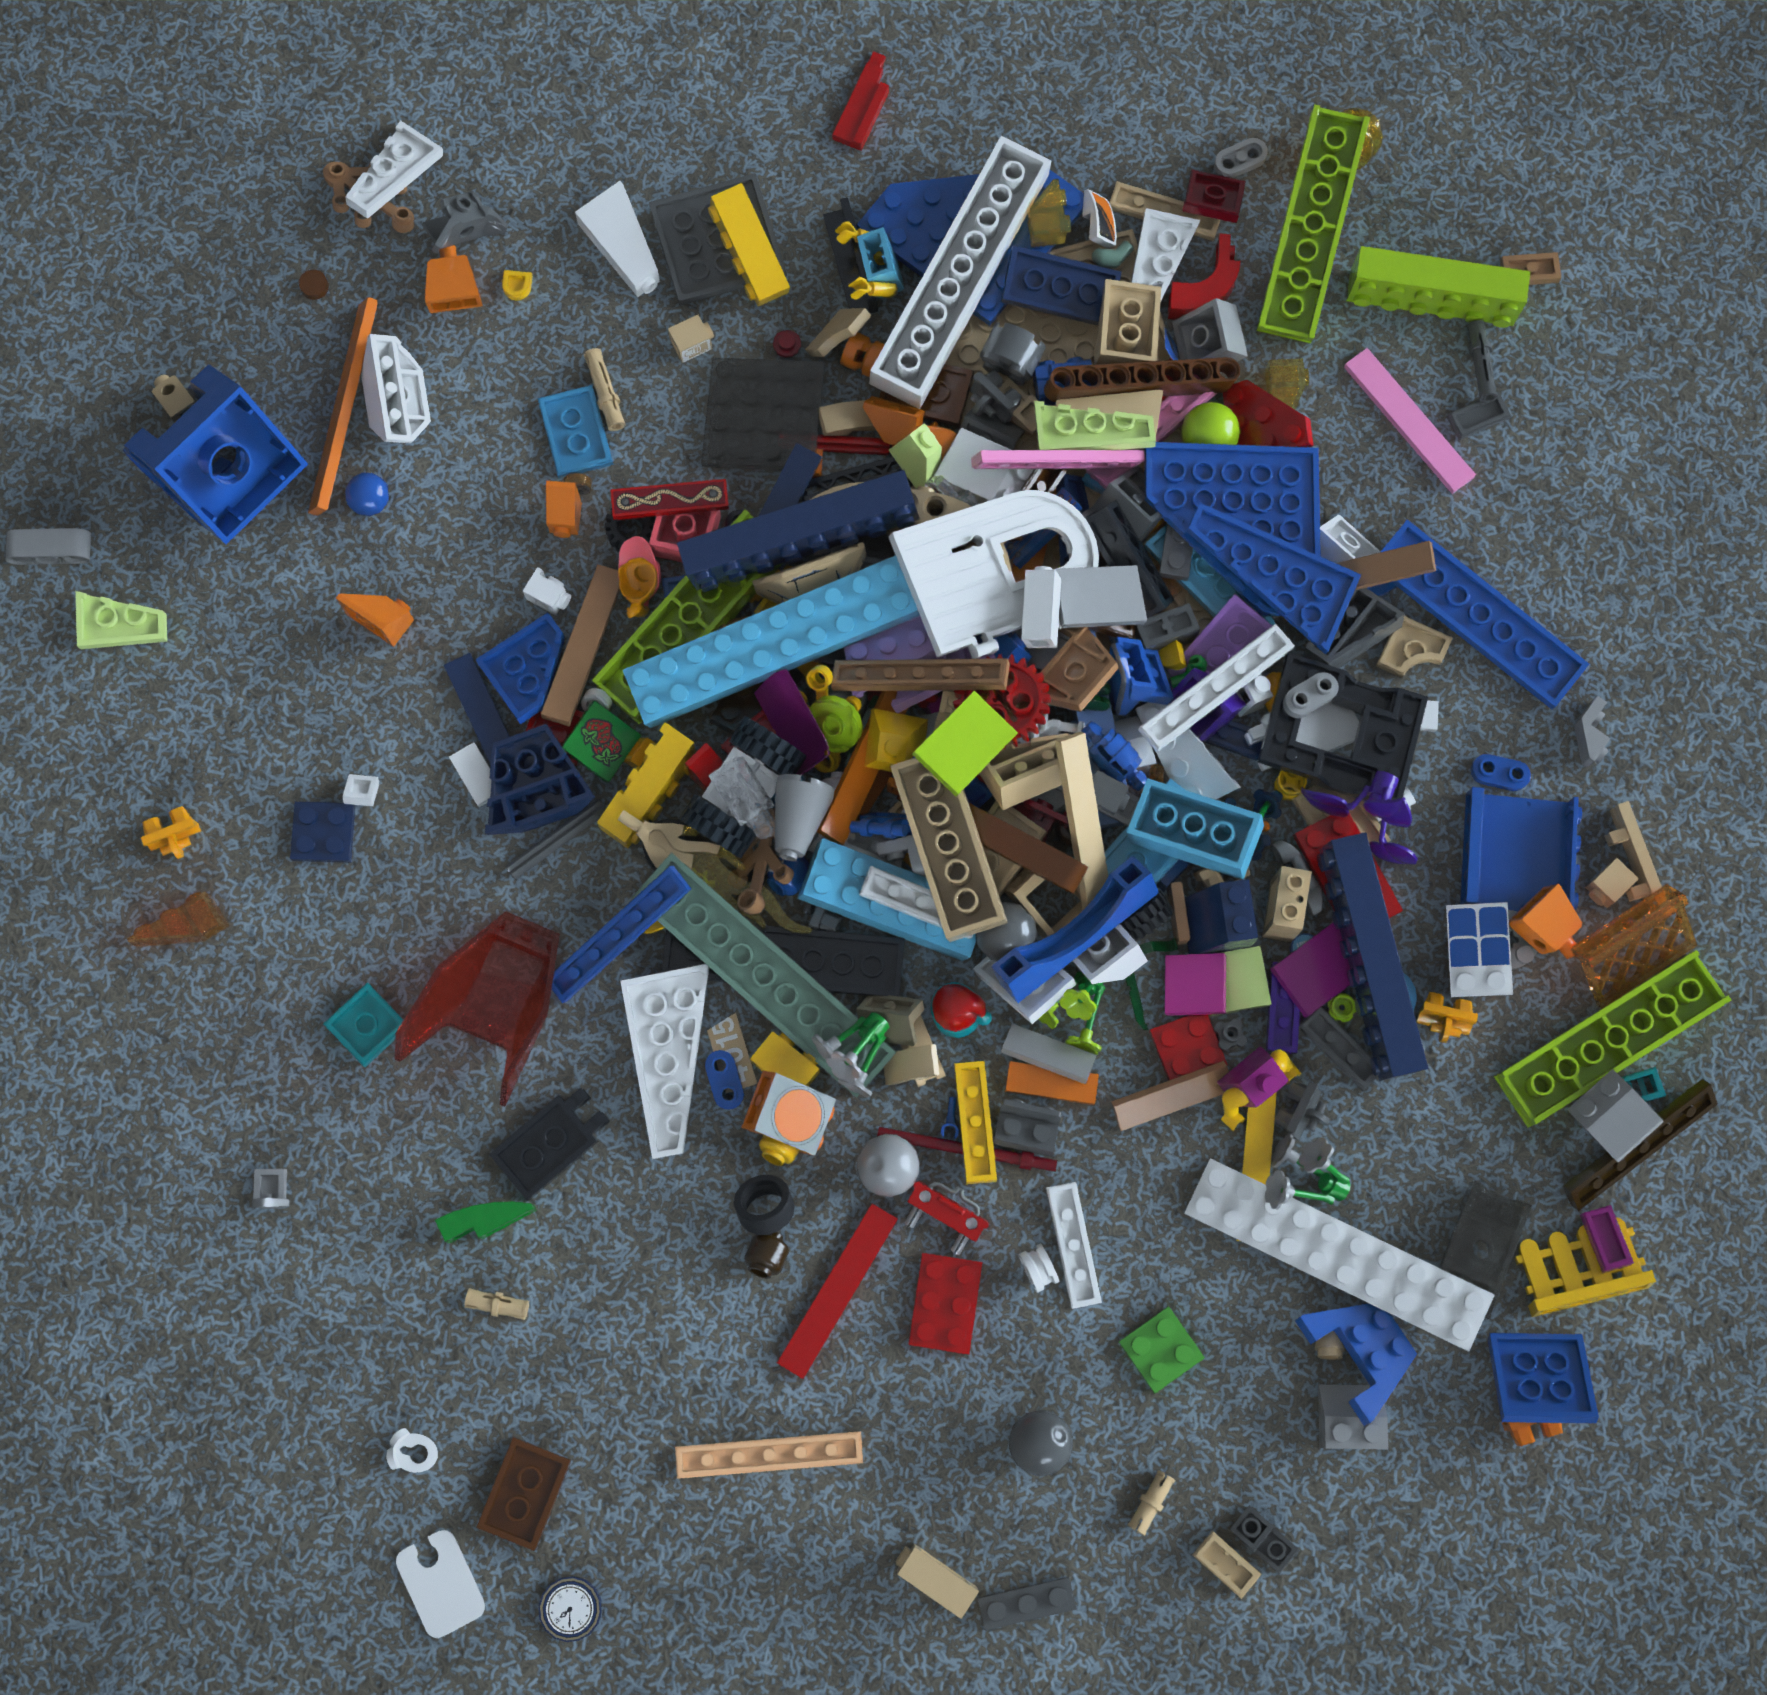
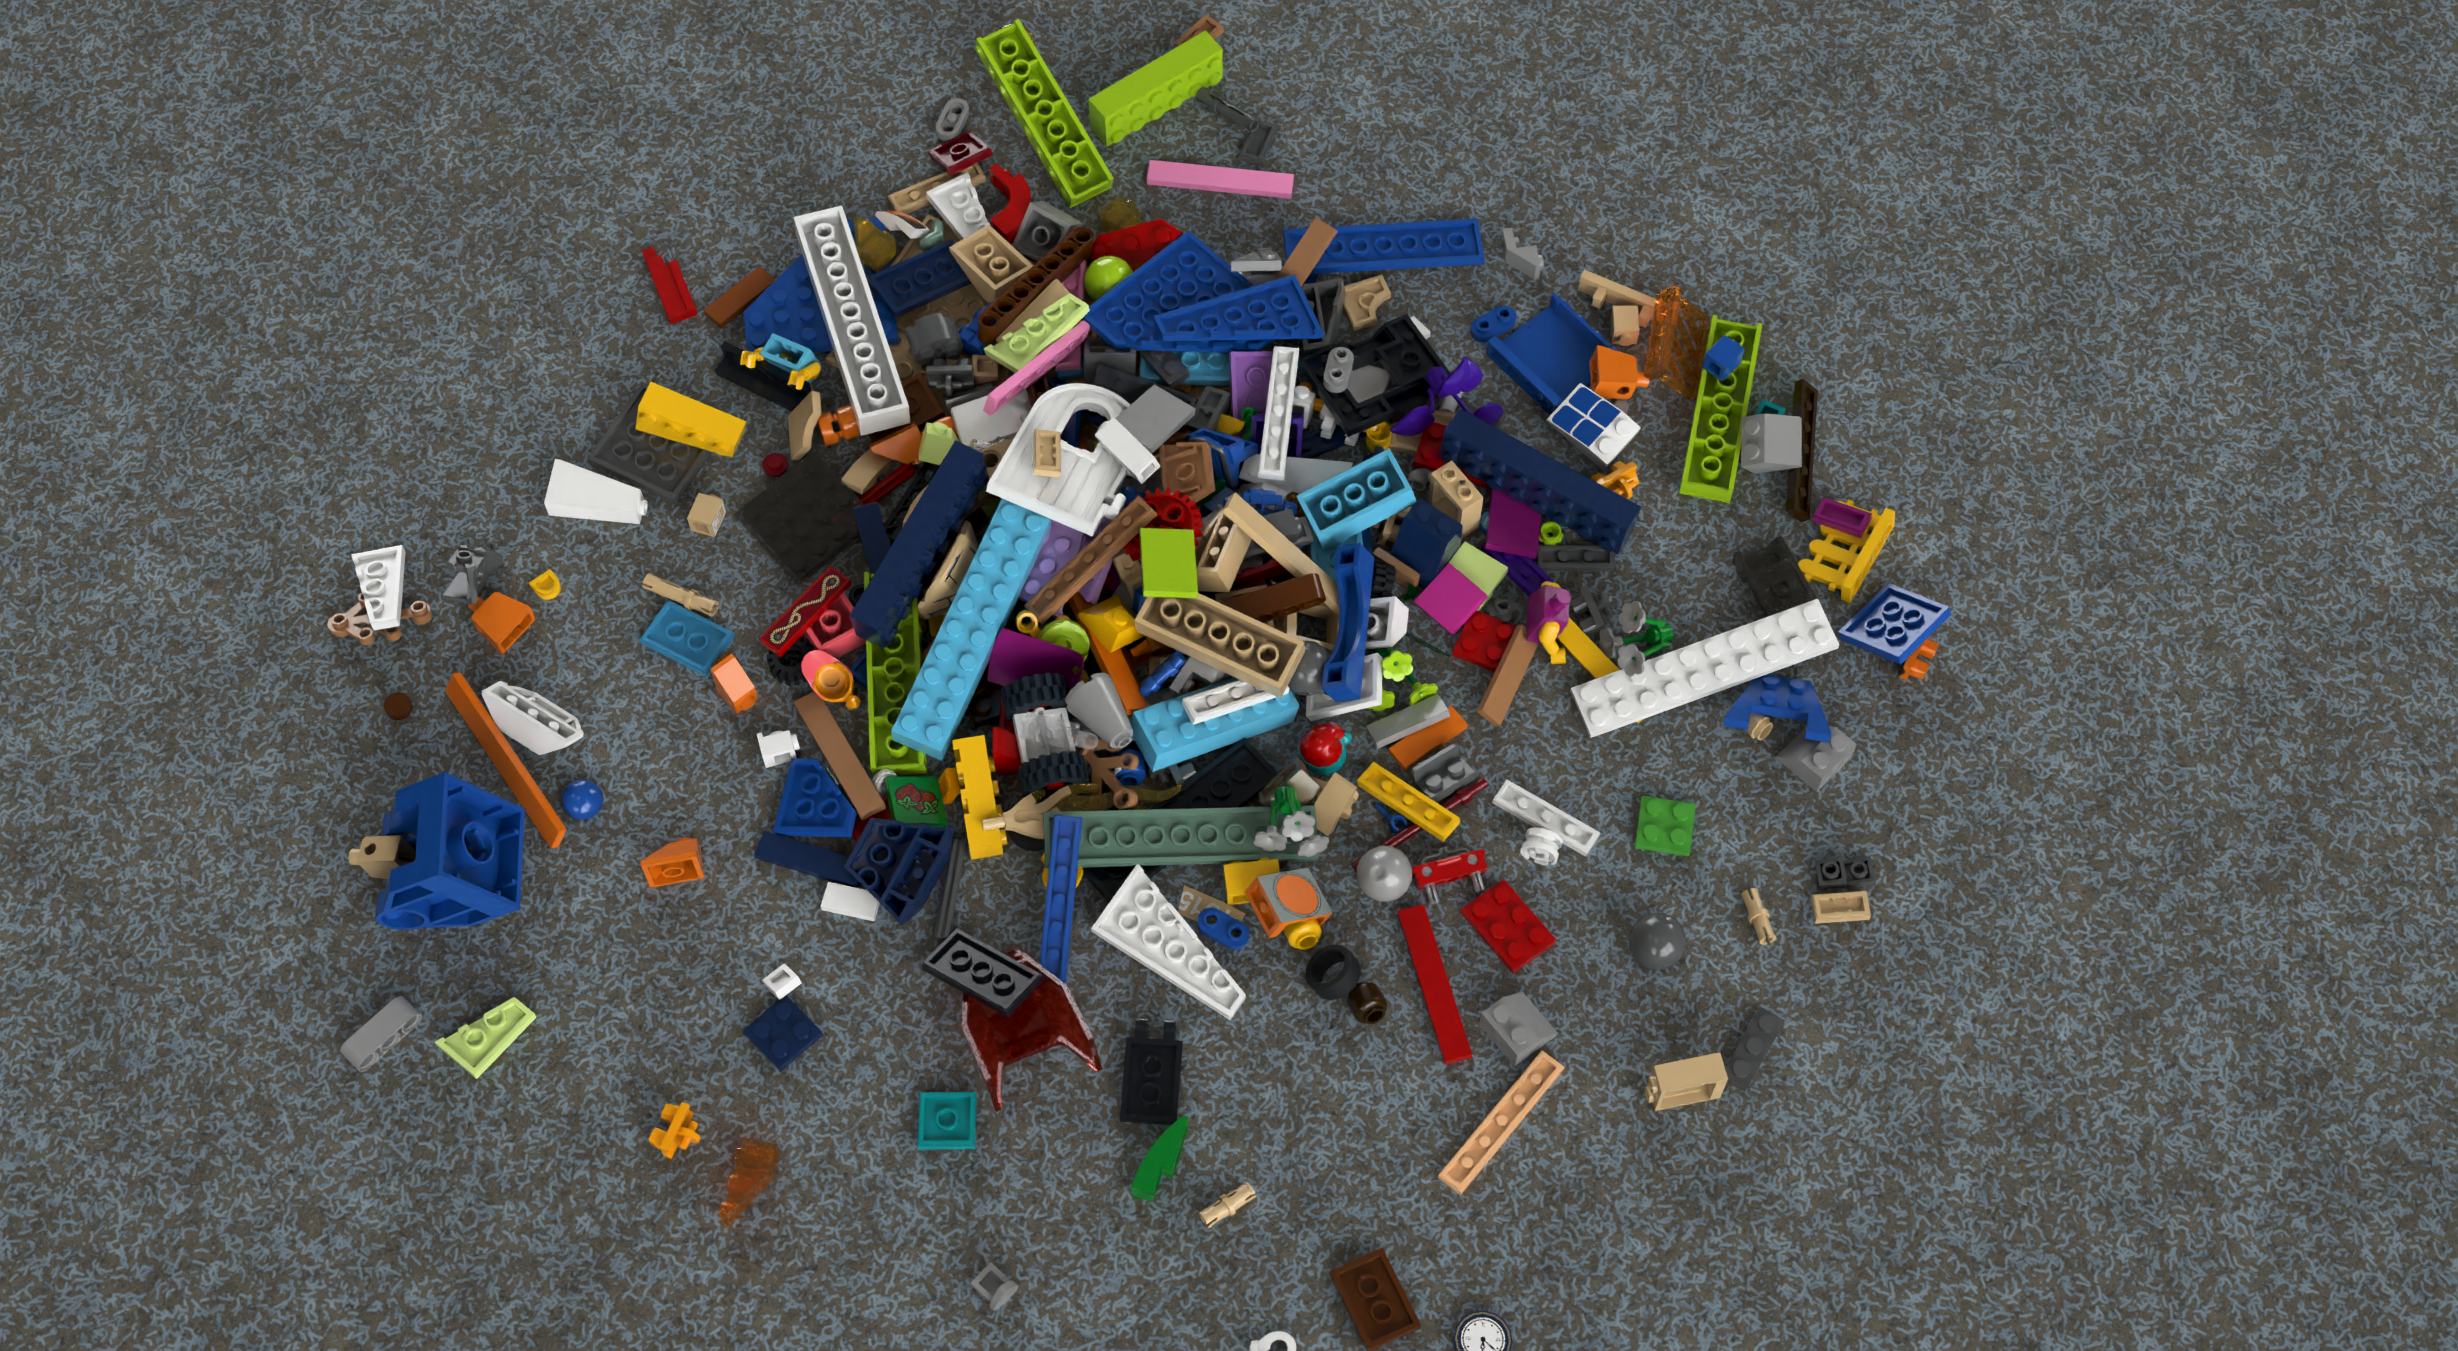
camera: 45 degrees left, 15 degrees down
none -> dark orange tile [703,266,775,329]
none -> black tile [921,928,1043,1018]
none -> tan plate [1033,429,1061,478]
none -> light grey wing [1231,248,1281,271]
none -> light grey slope [1479,992,1558,1067]
none -> blue brick [1702,335,1745,382]

